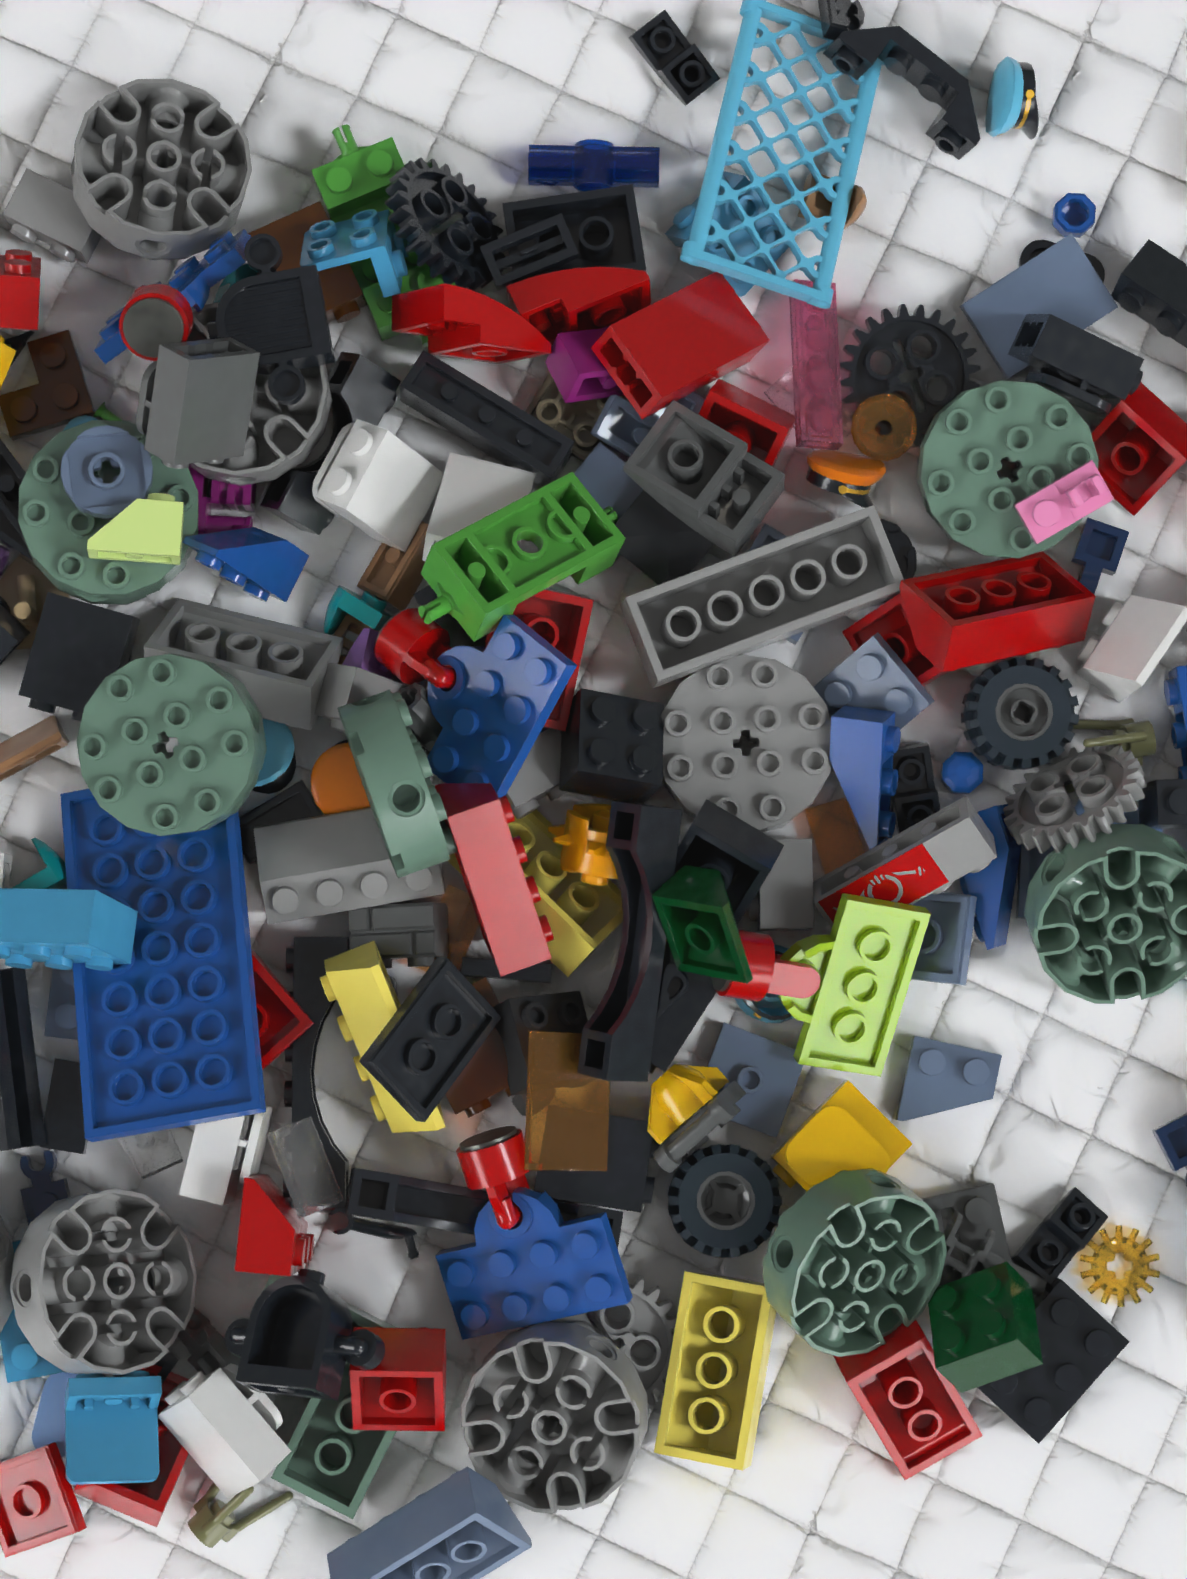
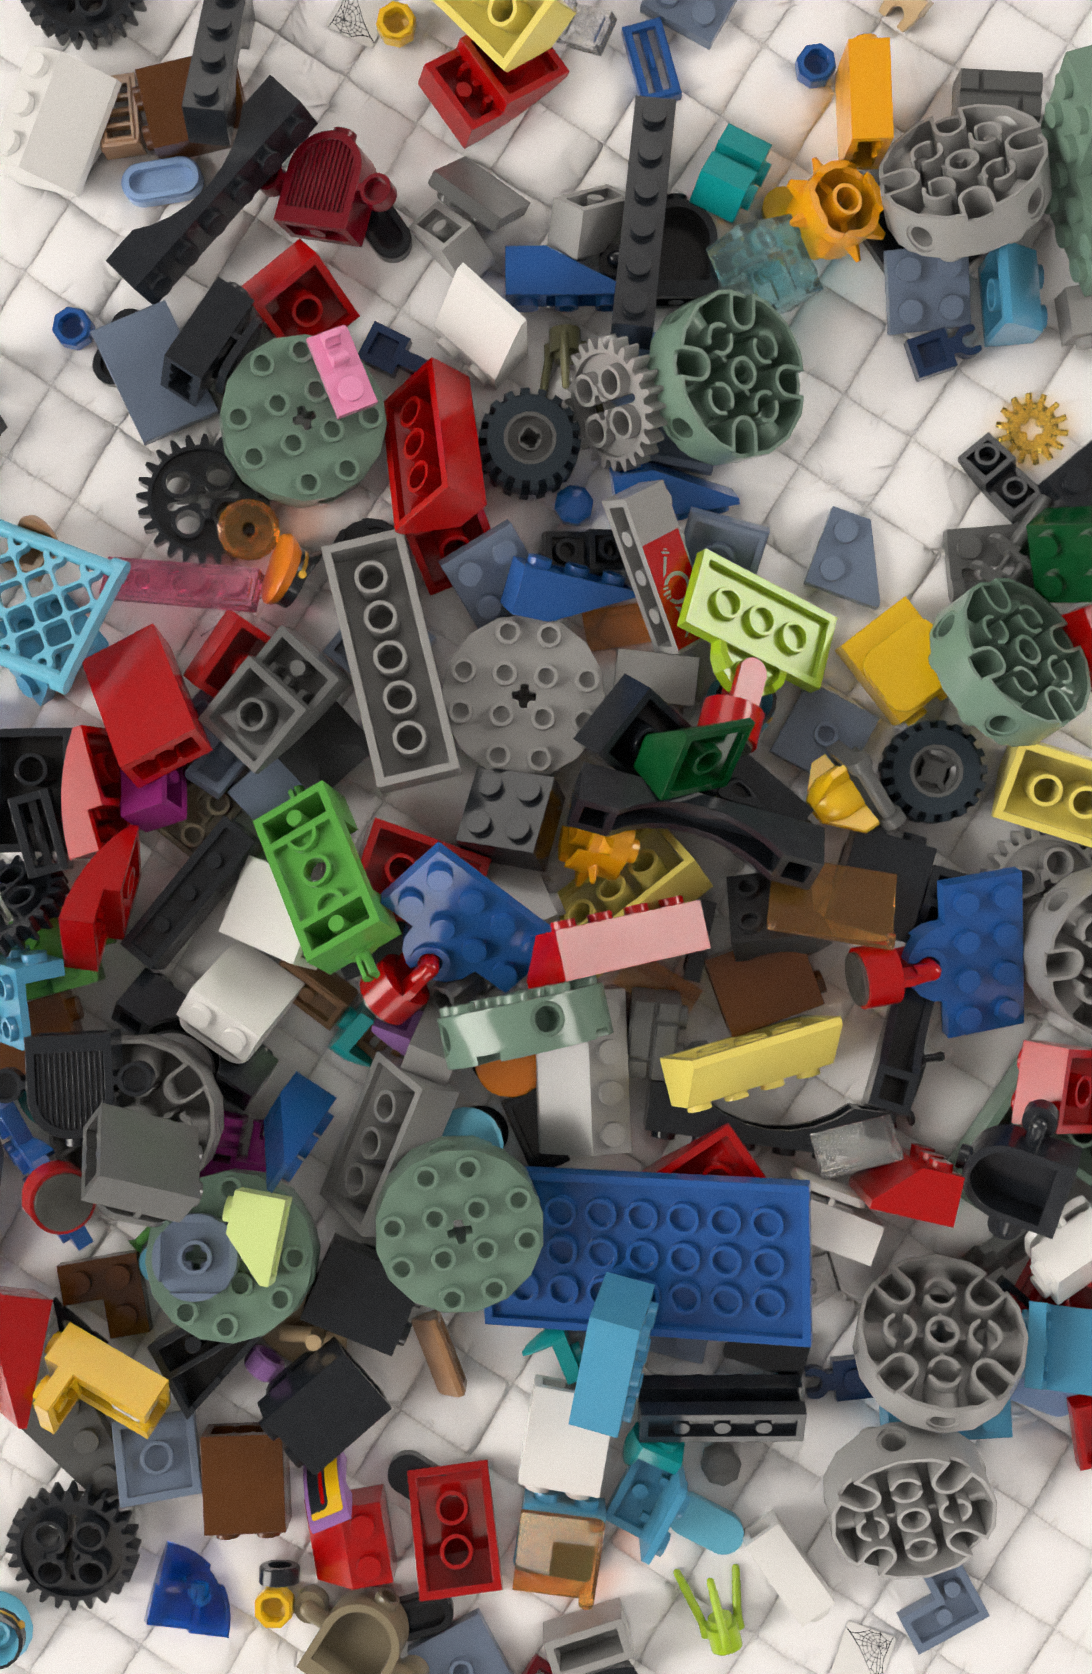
camera: 80 degrees left, 5 degrees up
black tile [359,957,502,1122] -> none

